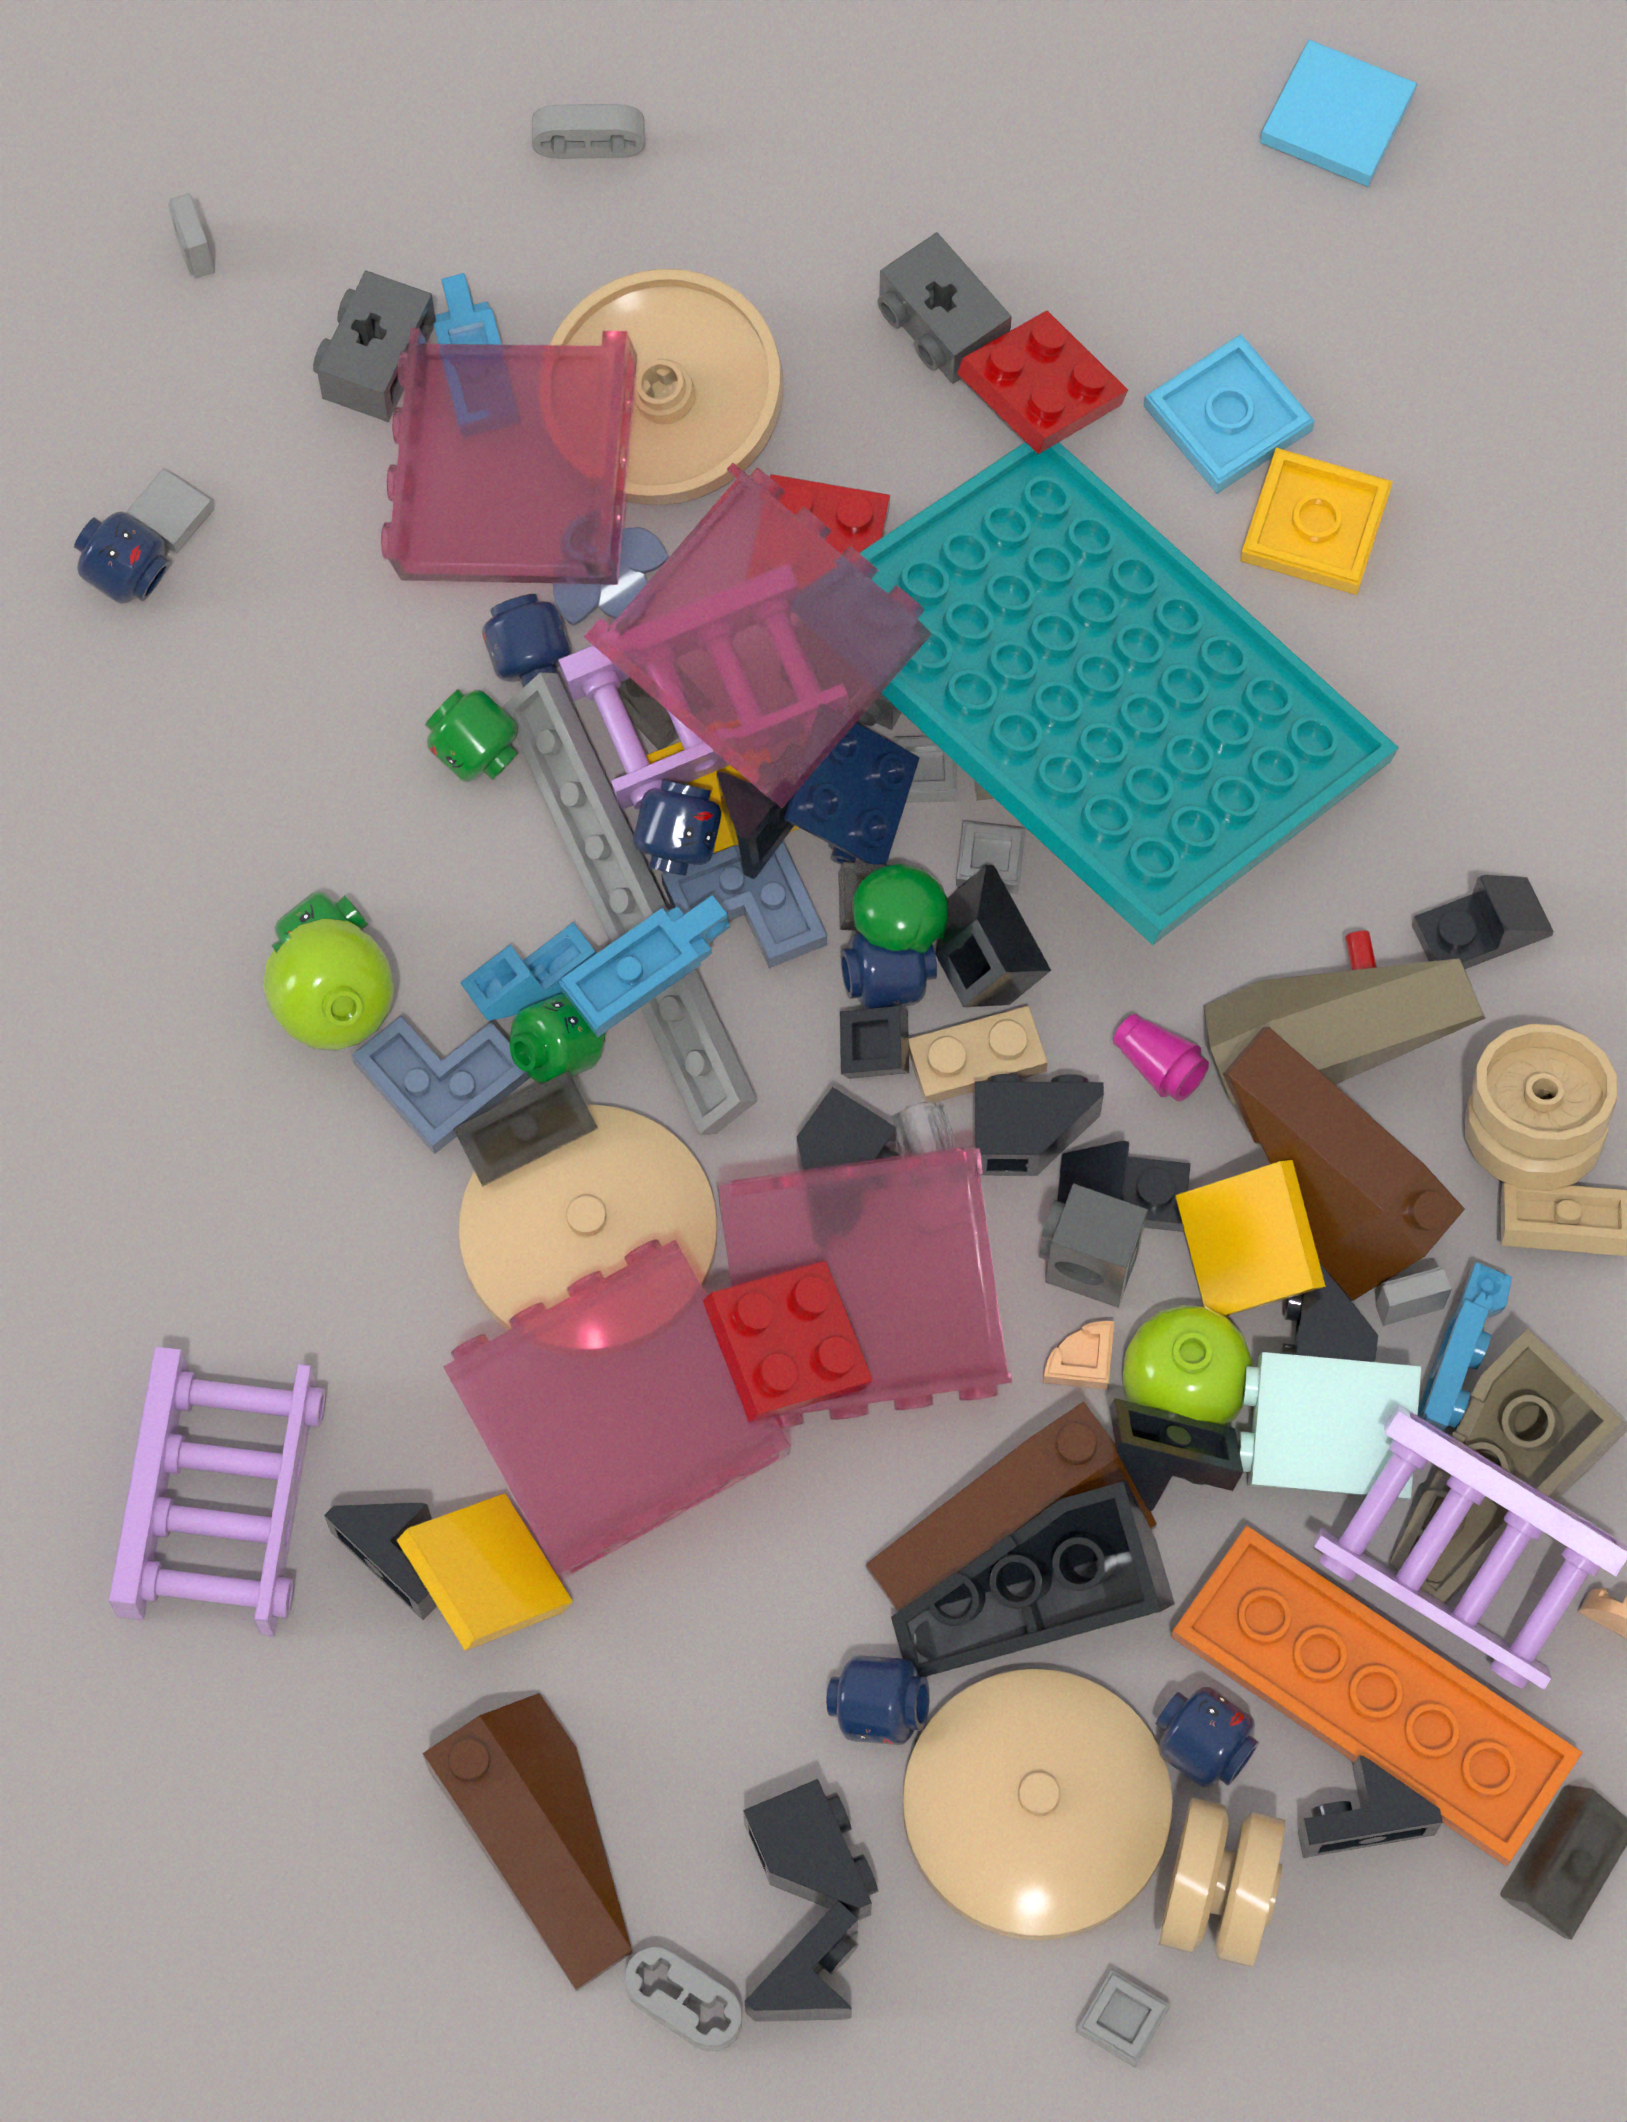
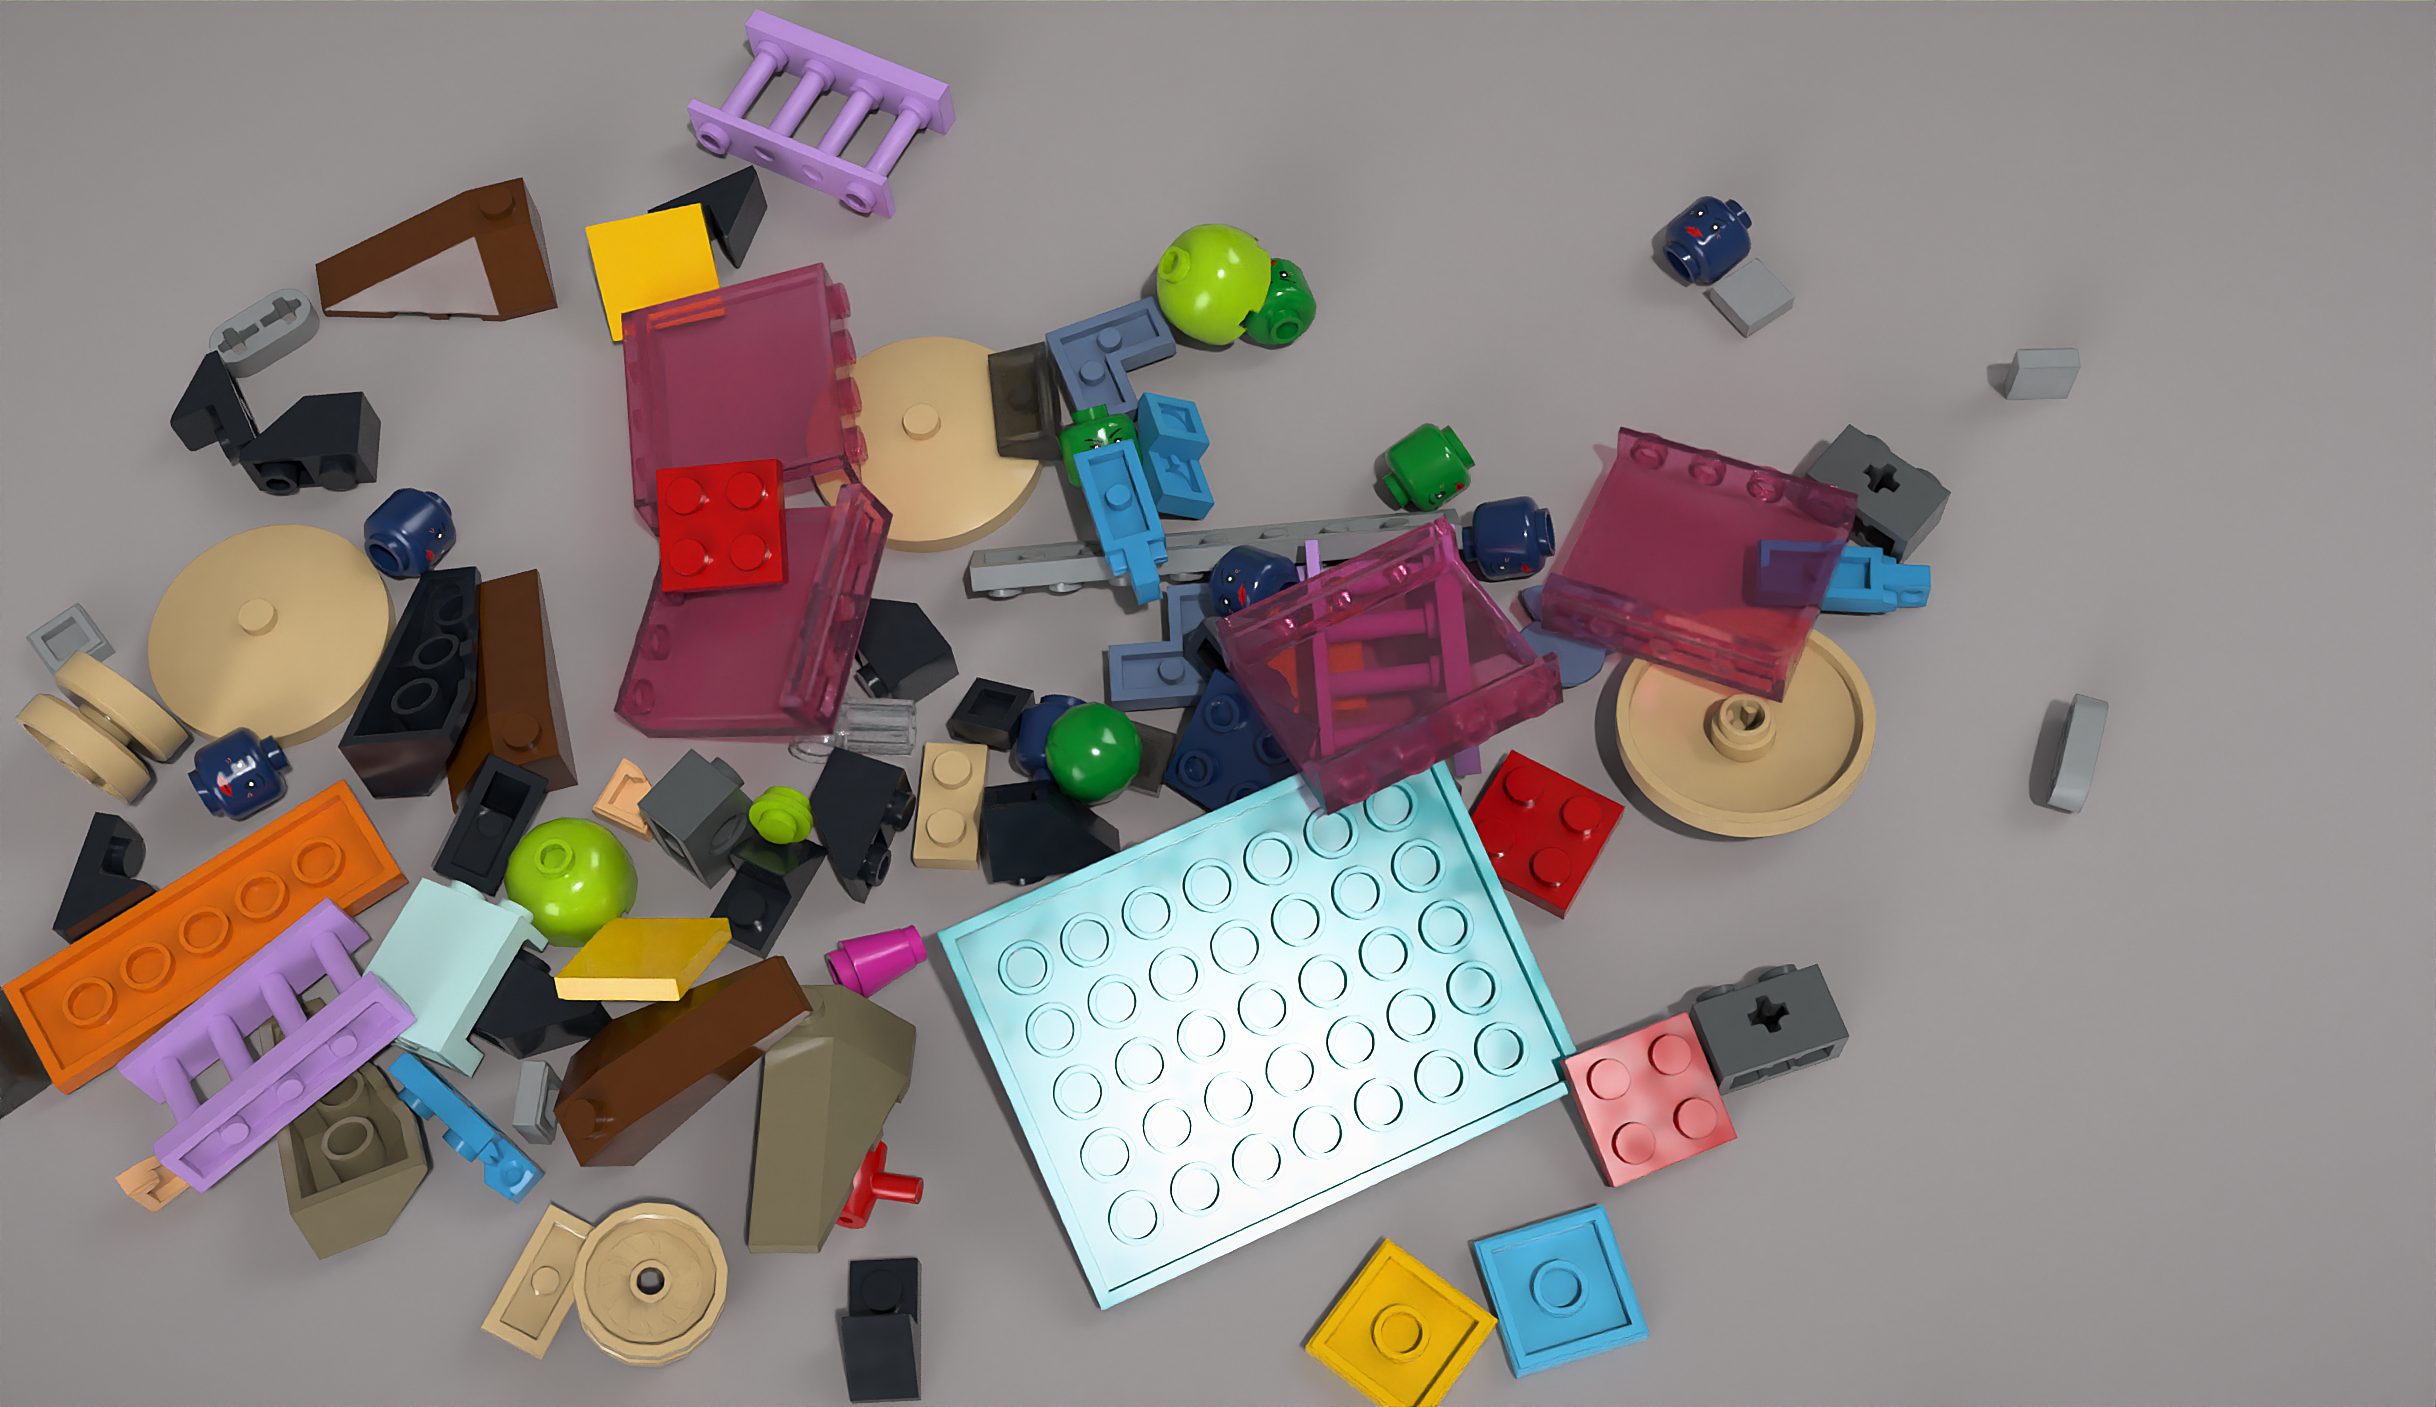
camera: 115 degrees right, 5 degrees down
none -> lime plate [749,786,813,844]

